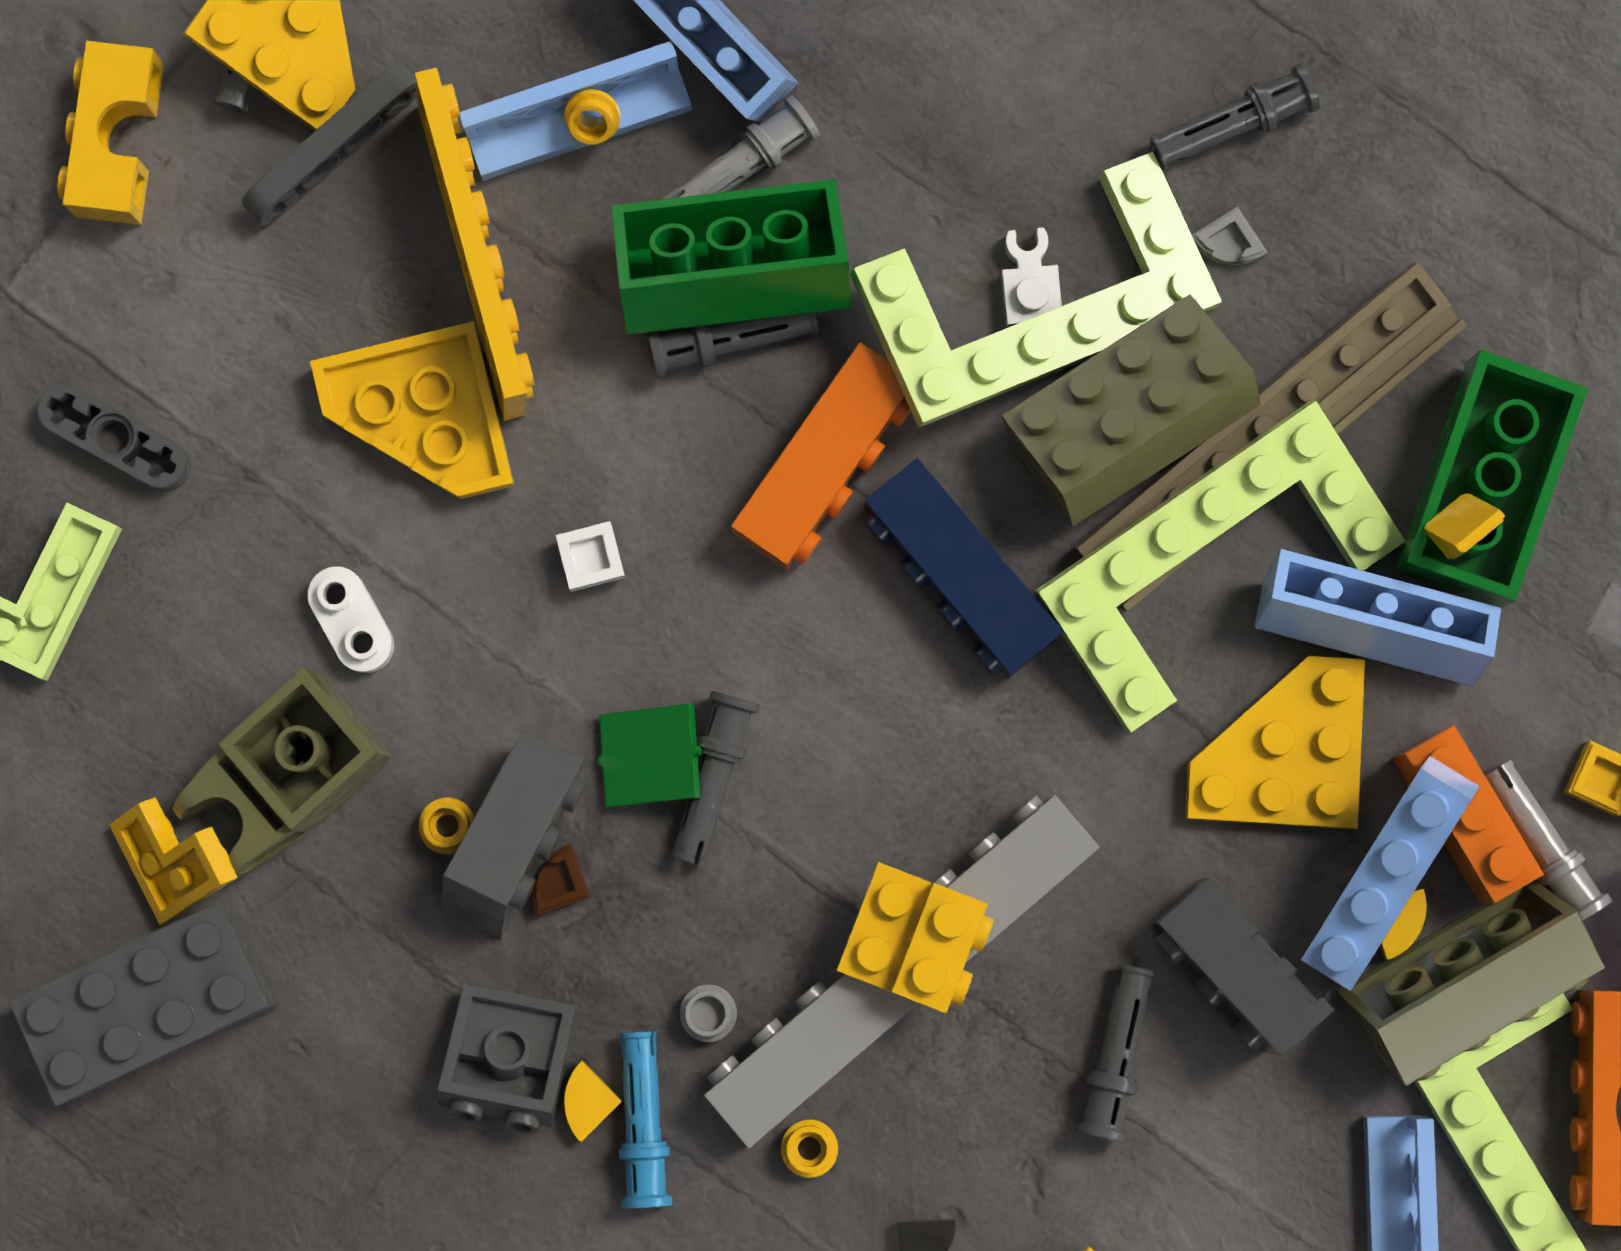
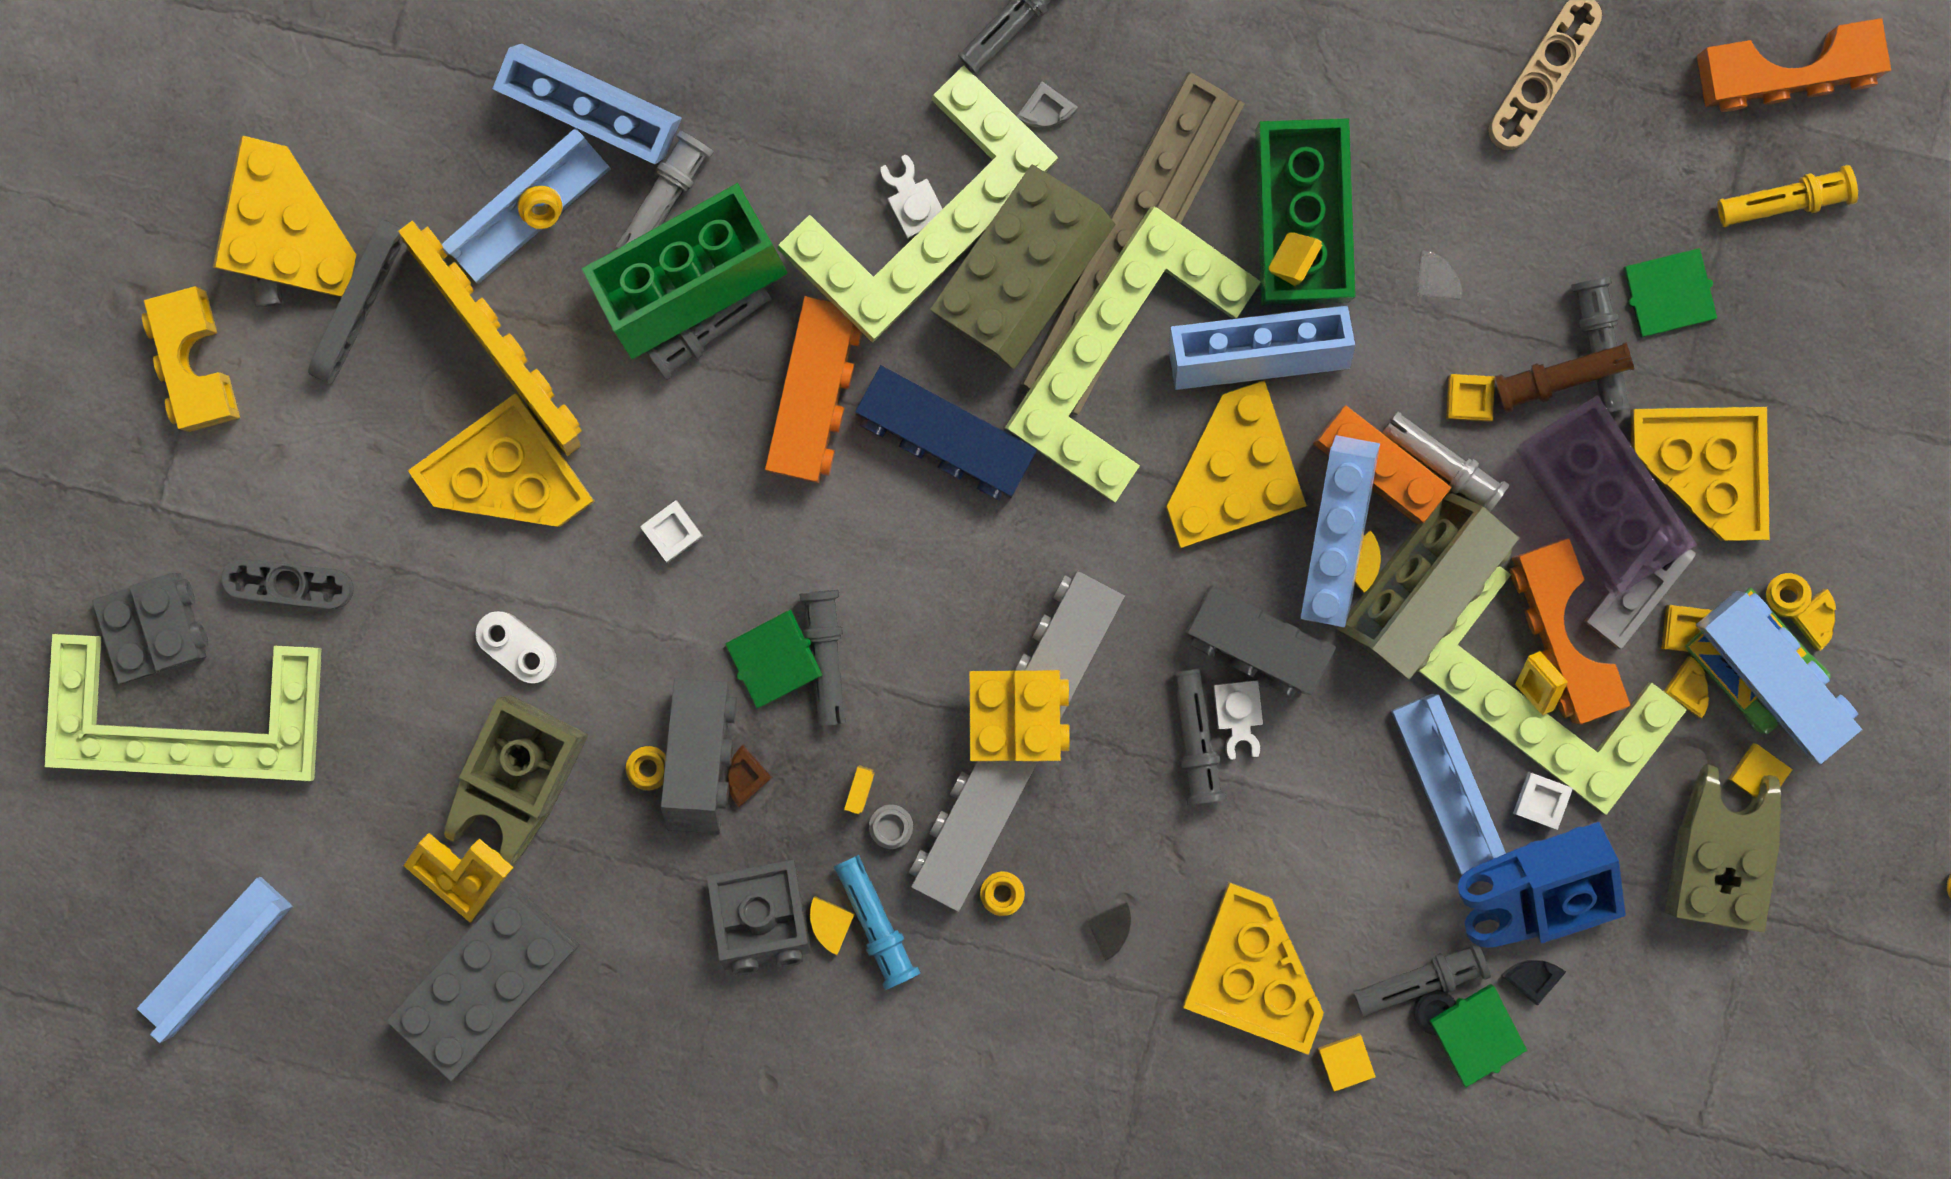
camera: 20 degrees left, 5 degrees up
none -> yellow tile [844,765,875,814]
none -> white plate [1213,680,1263,759]
none -> yellow tile [1515,651,1568,715]

